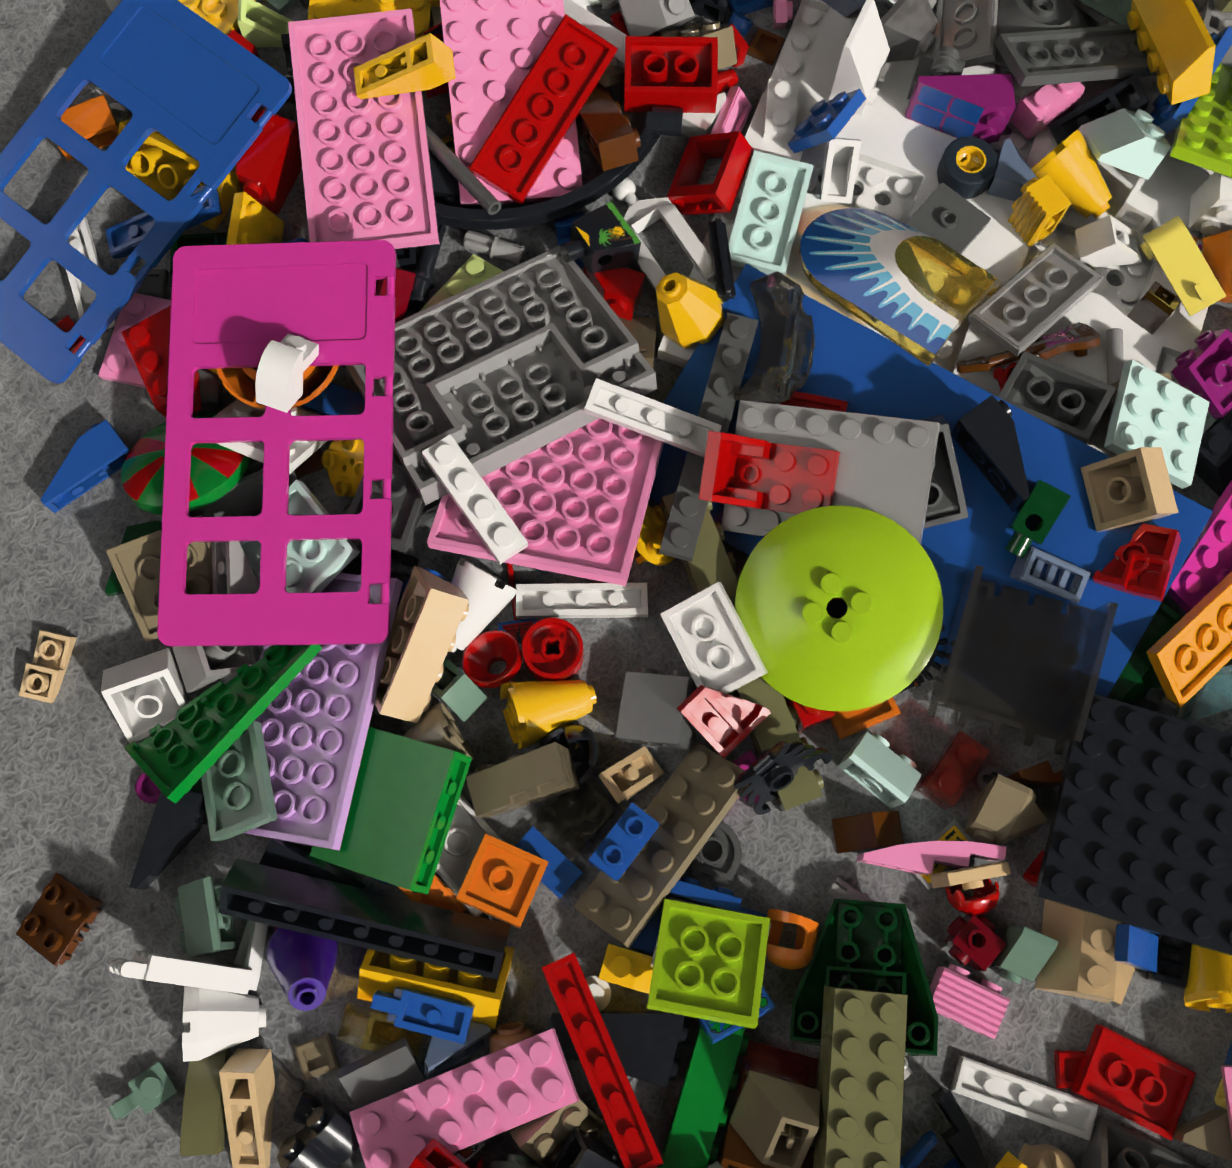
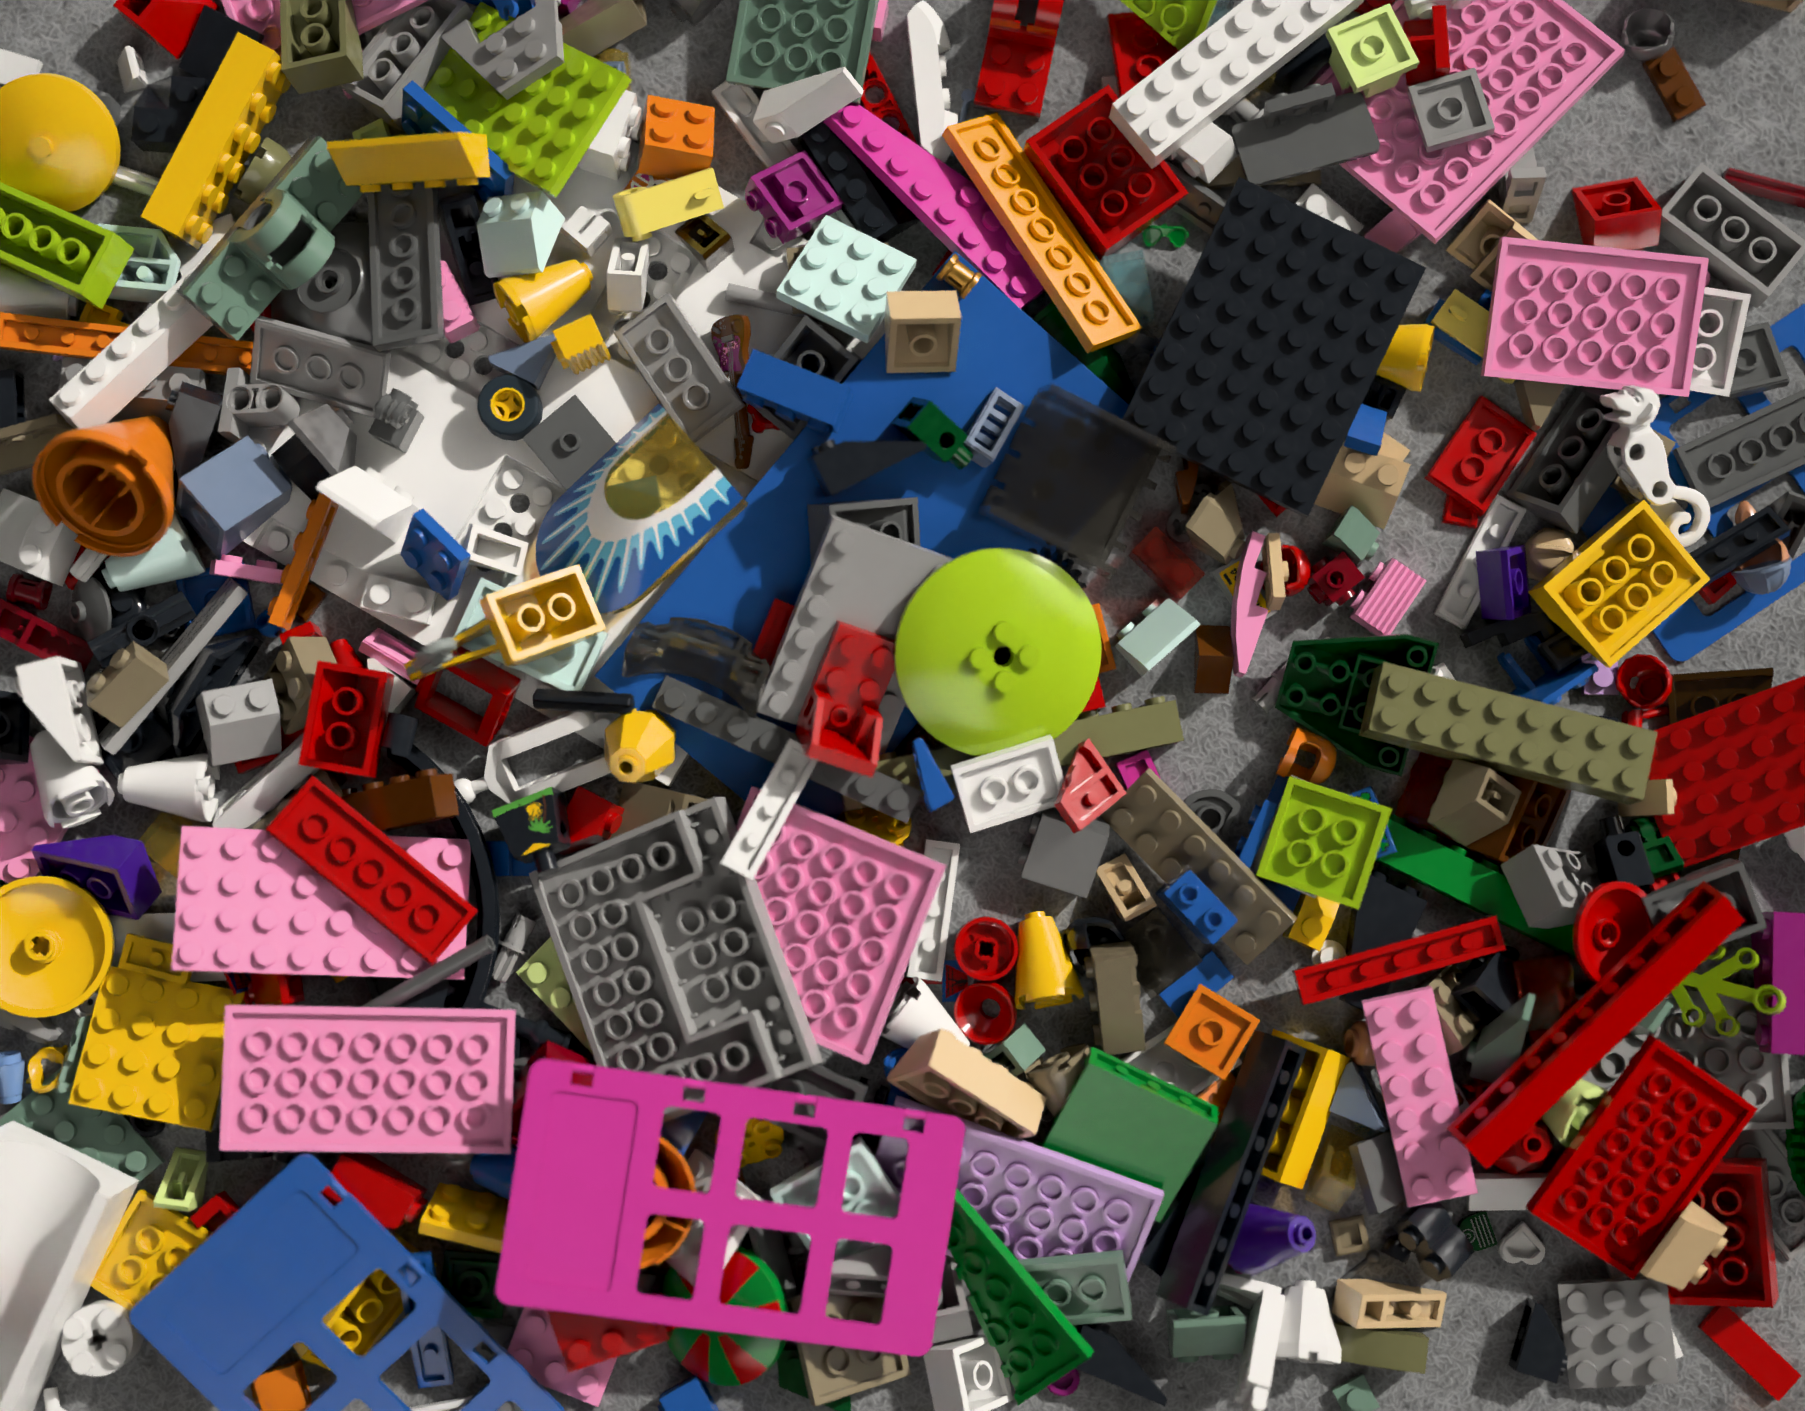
camera: 85 degrees left, 10 degrees up
white brick [255,334,319,413] -> none
yellow slope [353,33,456,99] -> none
blue hinge [370,987,475,1044] -> none
white plate [422,434,528,565] -> none
black animal [733,740,832,815] -> none
magenta slope [905,74,1016,144] -> none
red slope [1093,523,1181,602] -> none
none -> orange plate [267,493,339,630]
none -> yellow slope [404,564,606,681]
none -> blue brick [737,349,854,434]
none -> blue slope [911,737,955,813]
none -> pearl gold bush [936,253,982,299]
none -> dark purple slope [1476,545,1531,620]

